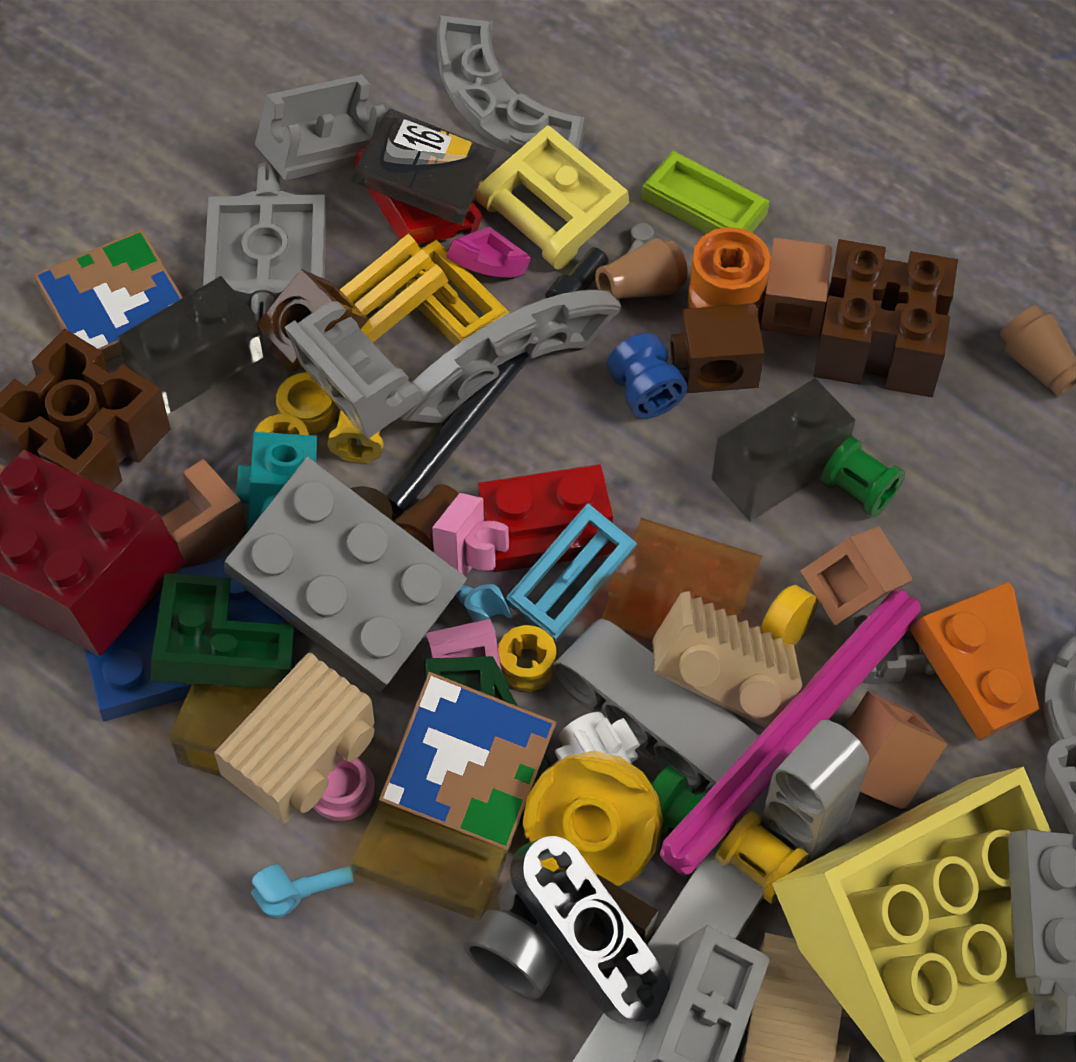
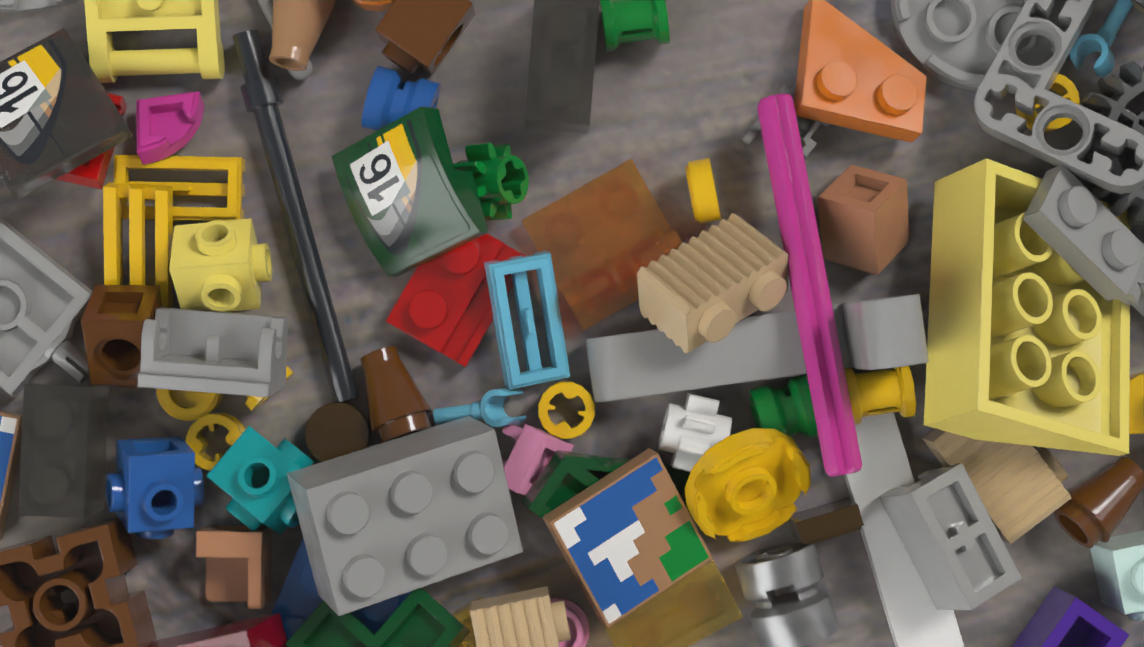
camera: 45 degrees left, 30 degrees up
light grey tile [400,290,621,424] -> none
bright pink tile [432,493,509,577] -> none
beam [510,836,669,1023] -> none
nougat panel [800,526,912,626] -> none
none -> blue brick [105,436,204,539]
none -> light yellow brick [169,218,272,312]
none -> dark green slope [331,107,488,277]
none -> green gear [453,142,529,221]

